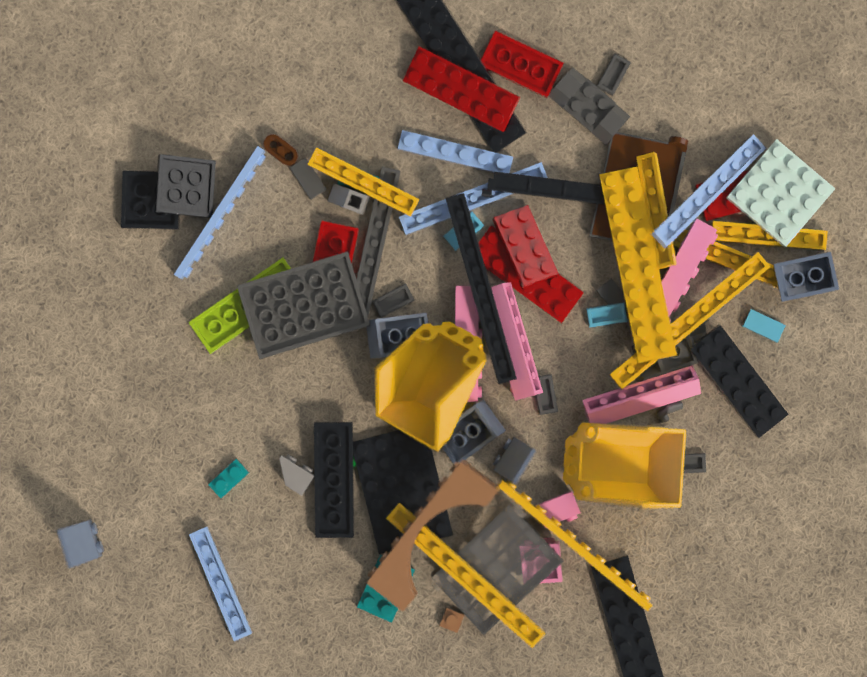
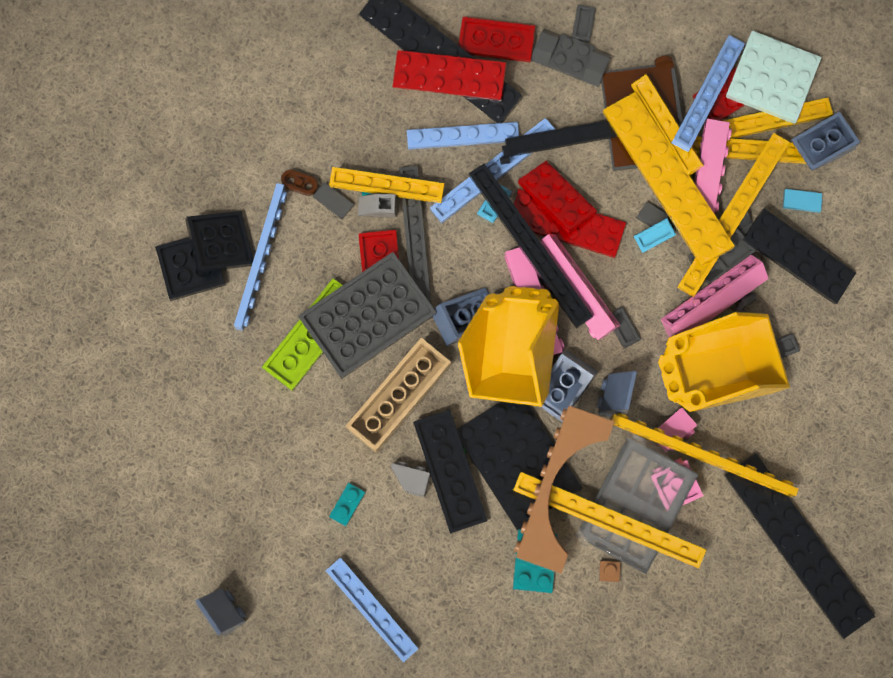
camera: 20 degrees left, 10 degrees down
dark grey tile [372,284,415,318] -> none
none -> tan brick [346,338,451,454]

